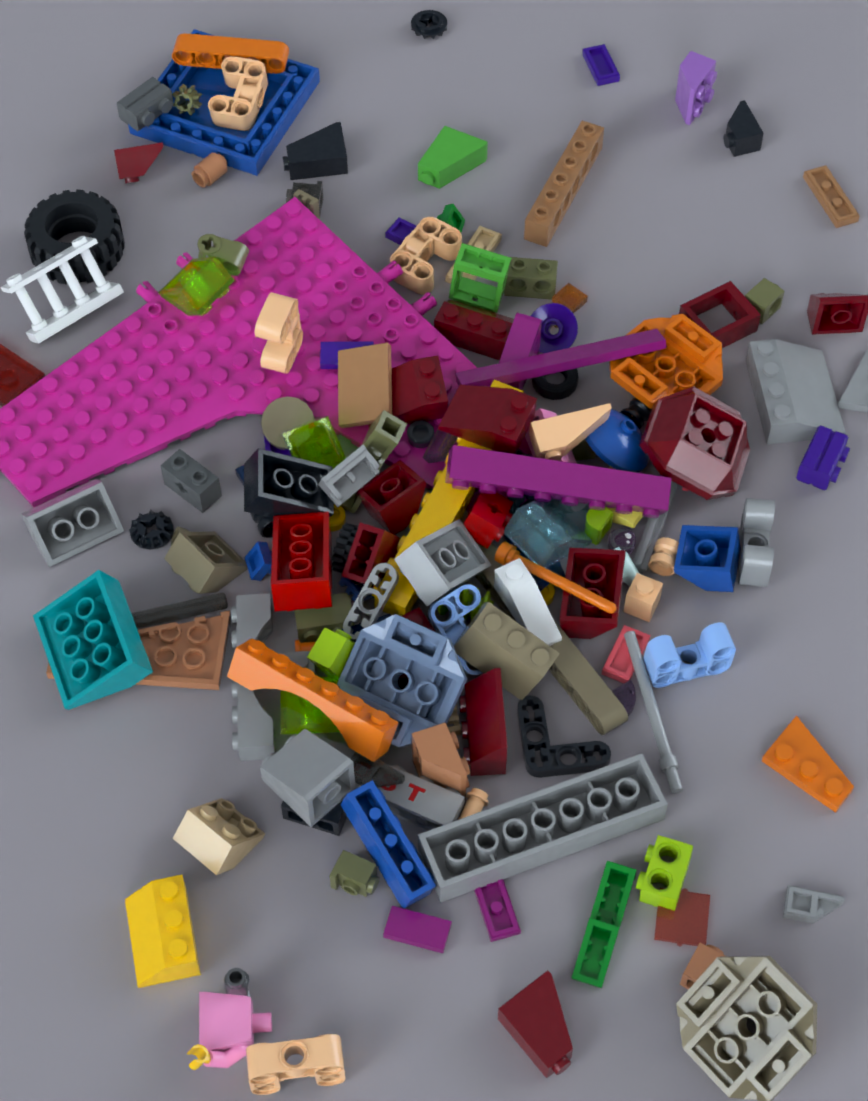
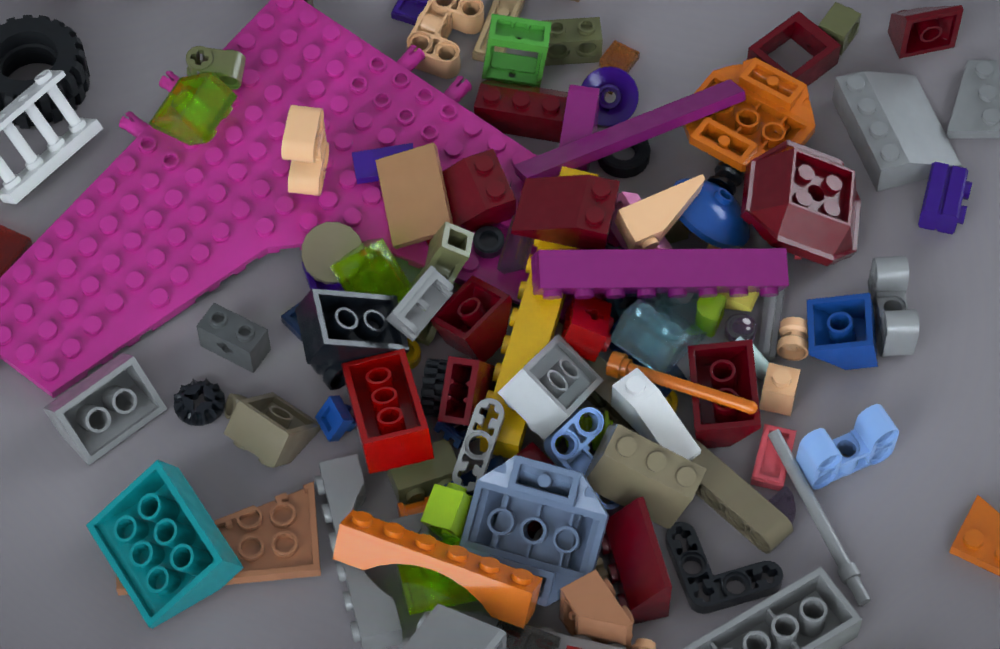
camera: 10 degrees left, 0 degrees up
clear smoke axle [131,593,228,629] -> none

